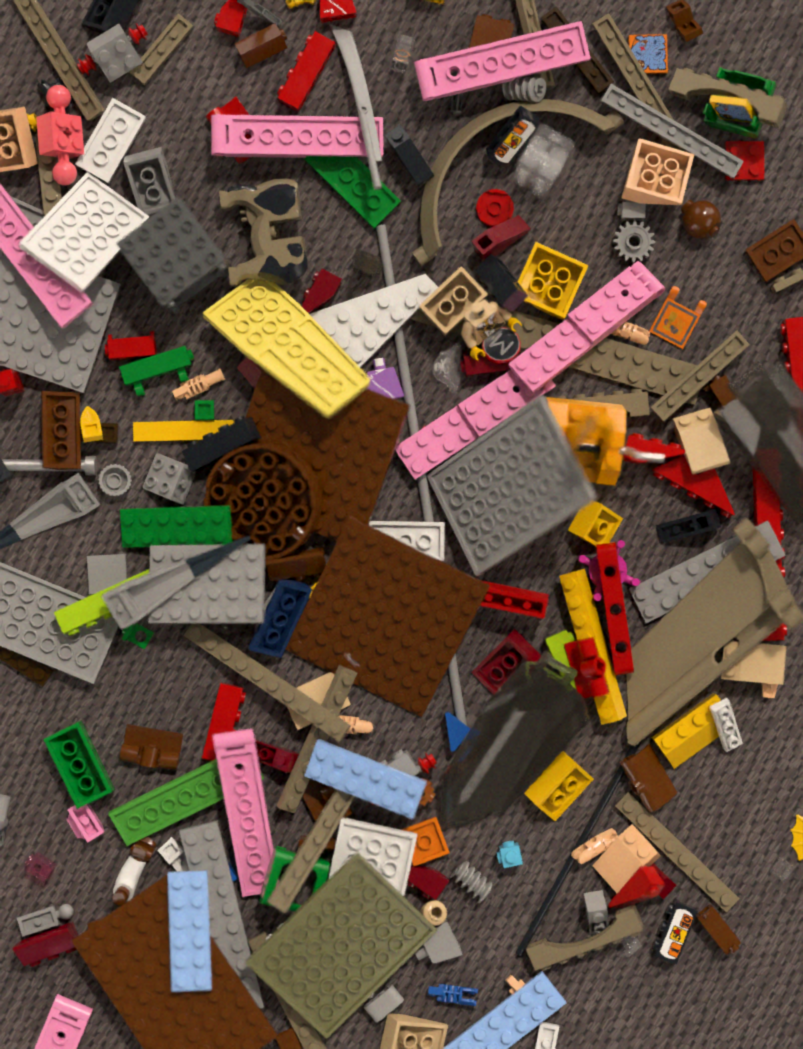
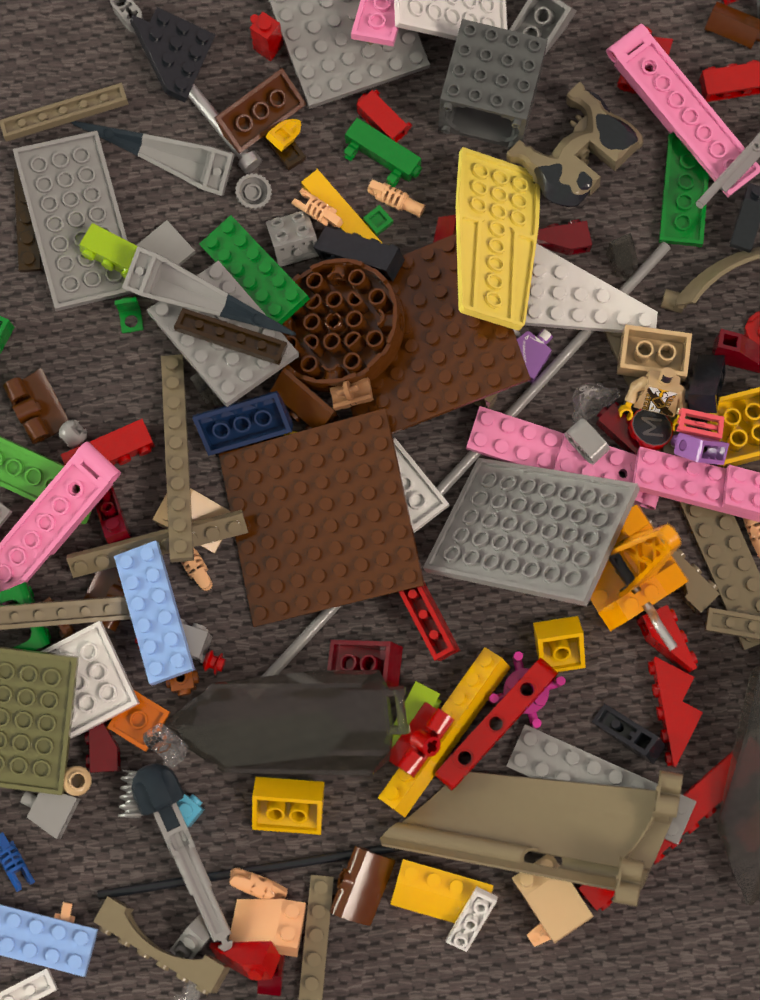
camera: 50 degrees right, 10 degrees down
blue slope [445,711,471,751] -> none
tan slope [673,408,730,474] -> none
none -> light grey piece [59,420,87,447]
none -> piece [132,763,233,952]
none -> clear leg [143,723,188,769]
none -> dark brown plate [174,308,288,365]
none -> light nougat hinge [291,188,343,228]
none -> medium nougat hips [330,377,373,411]
none -> light grey beam [564,418,610,465]
none -> medium lavender torso [671,432,729,465]
none -> coral tile [676,408,725,440]

